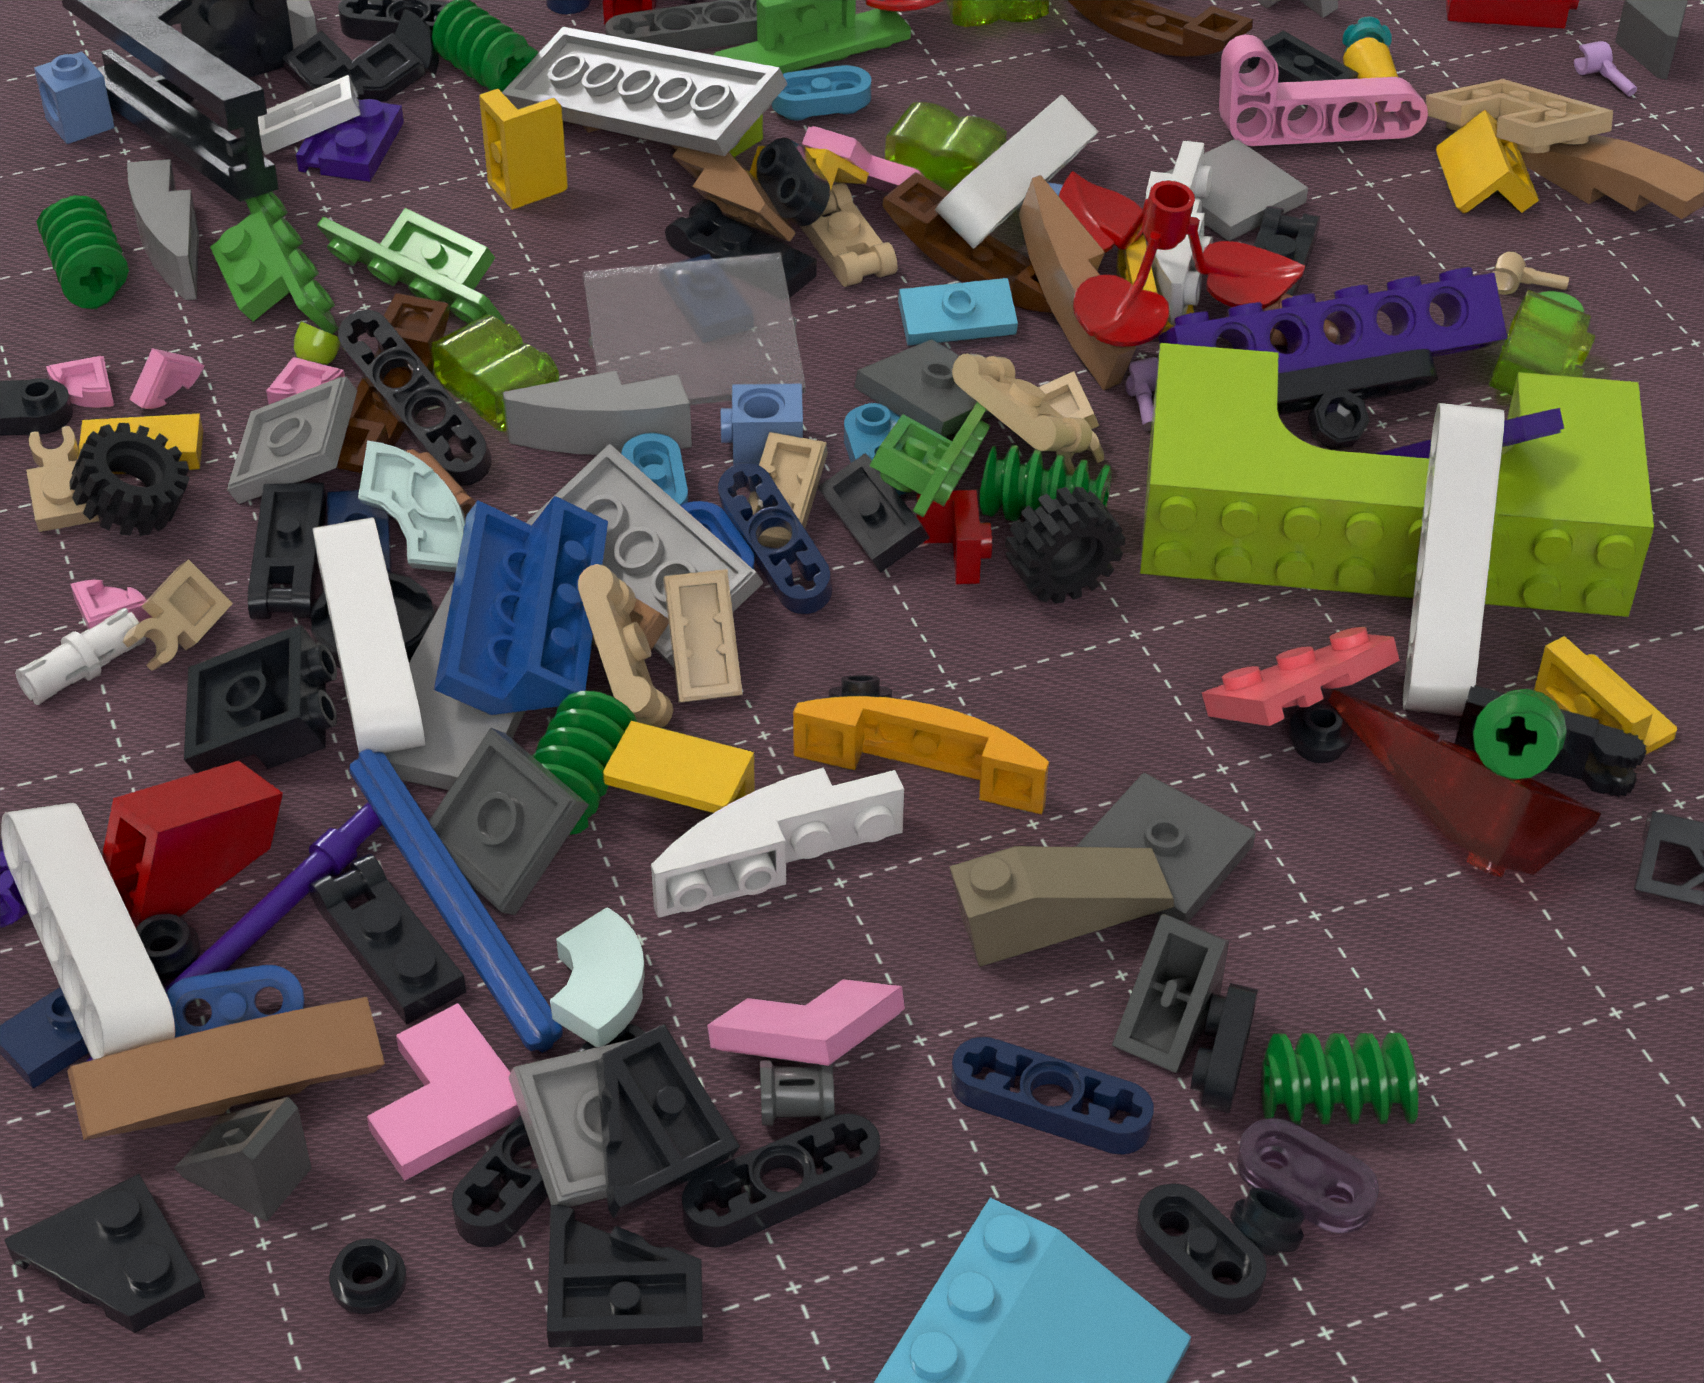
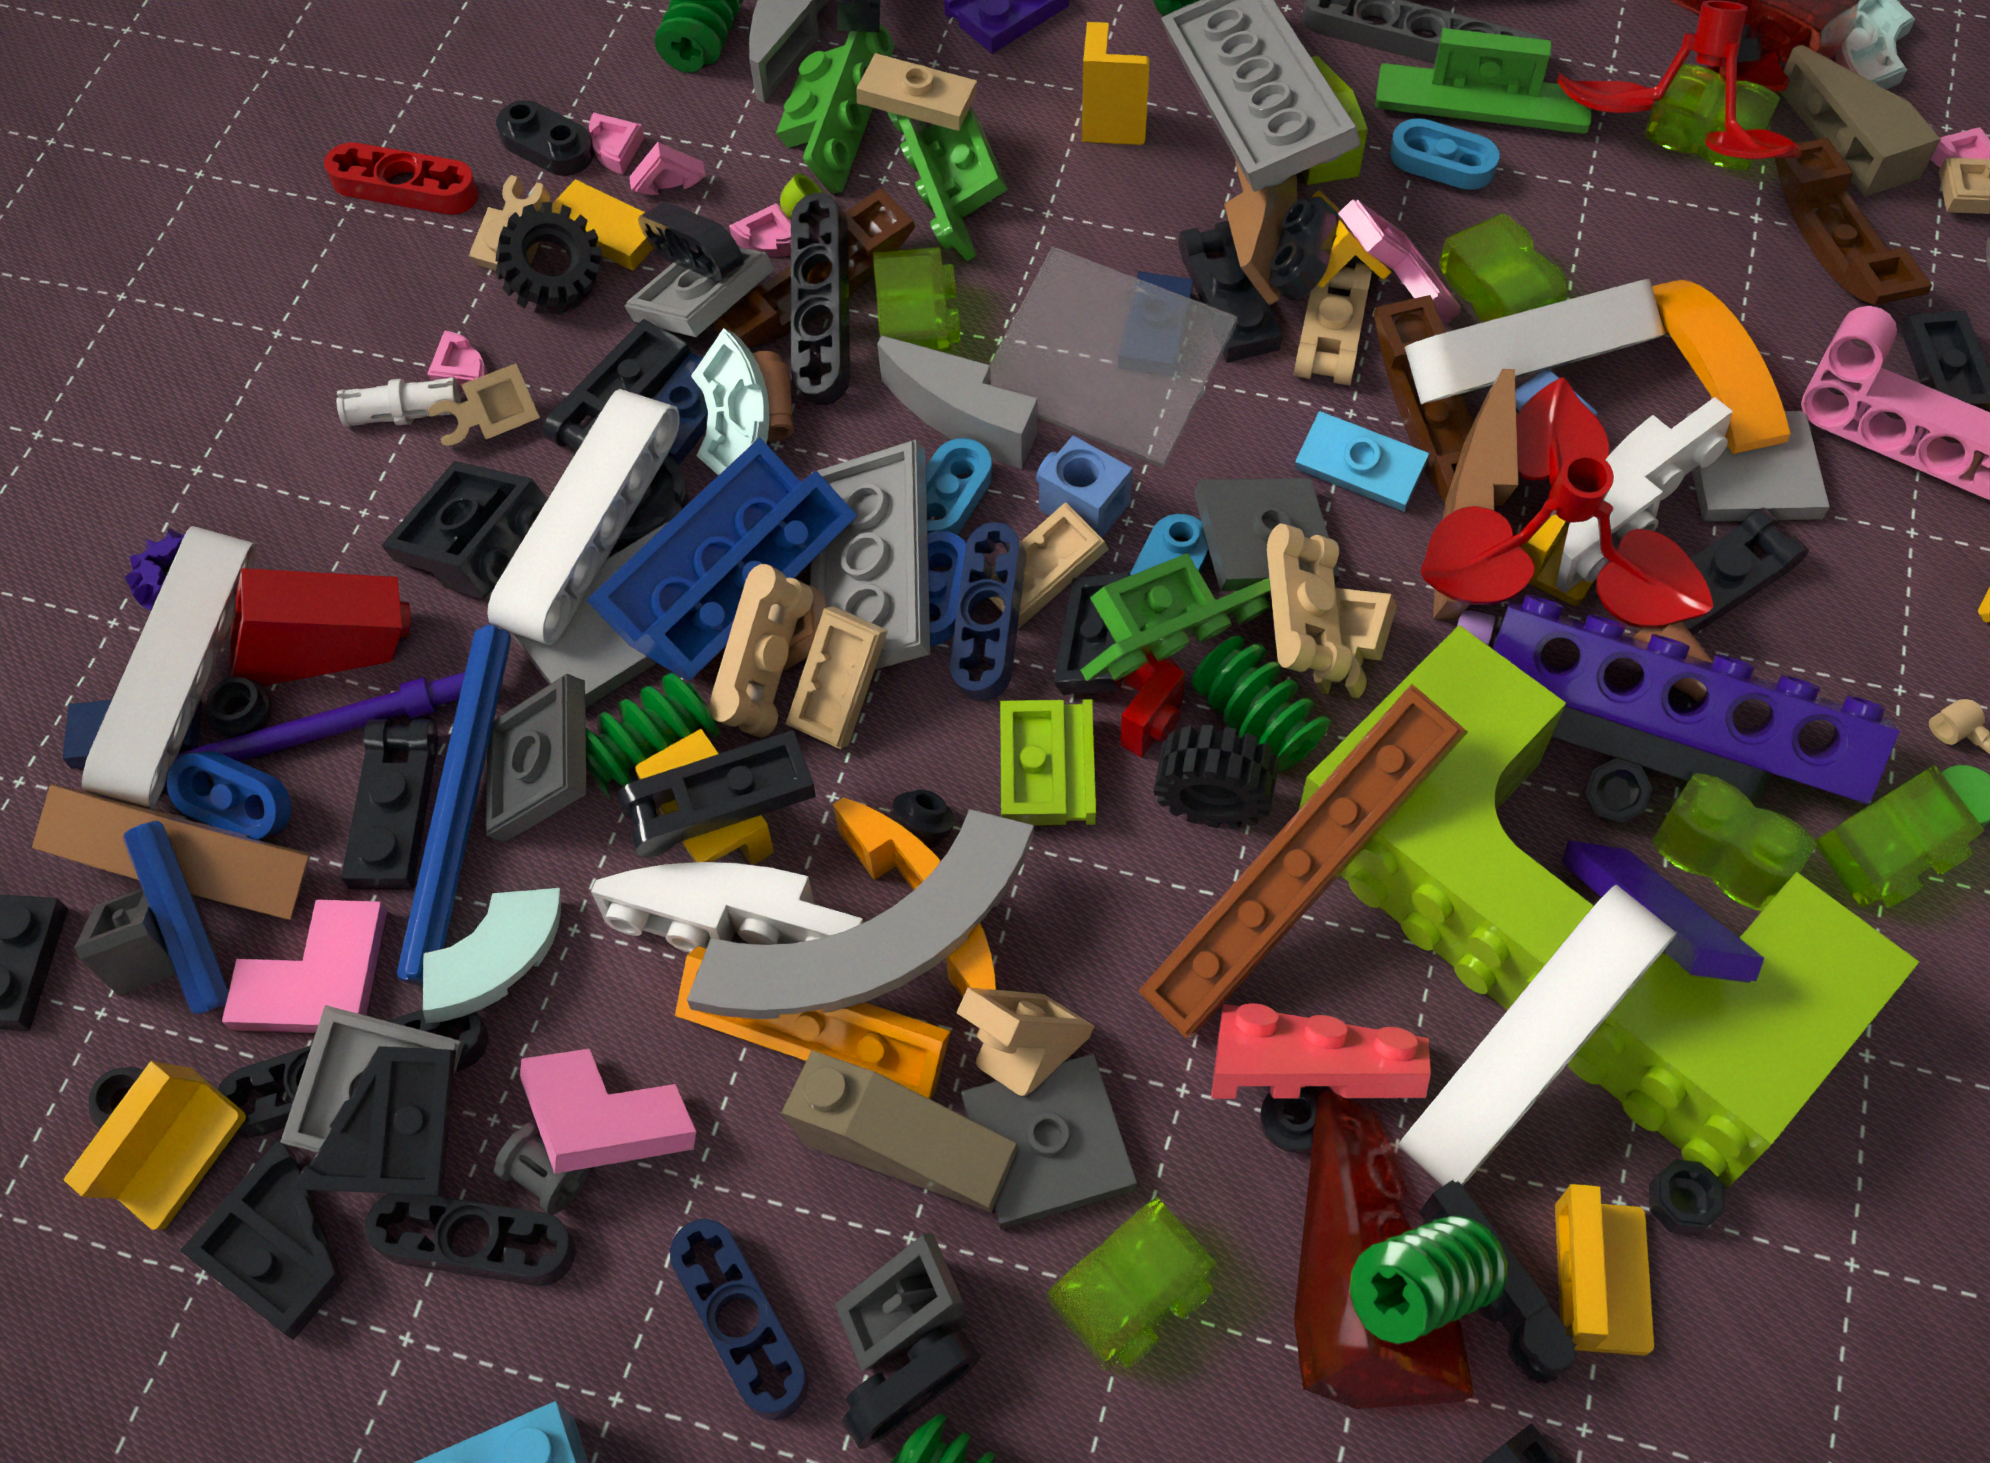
camera: 40 degrees right, 15 degrees up
none -> yellow panel [63,1061,246,1230]
none -> blue axle [123,821,229,1014]
none -> black plate [618,730,816,858]
none -> black beam [638,201,744,282]
none -> light orange plate [675,946,951,1099]
none -> light grey tile [687,809,1034,1019]
none -> tan plate [856,53,977,131]
none -> tan slope [956,988,1095,1096]
none -> lime plate [1000,699,1096,826]
none -> clear neon green brick [1047,1197,1217,1371]
none -> dark orange tile [1138,684,1468,1039]
none -> black tile [1649,1159,1725,1236]
none -> light orange slope [1652,279,1791,454]
none -> clear neon green brick [1652,773,1817,911]

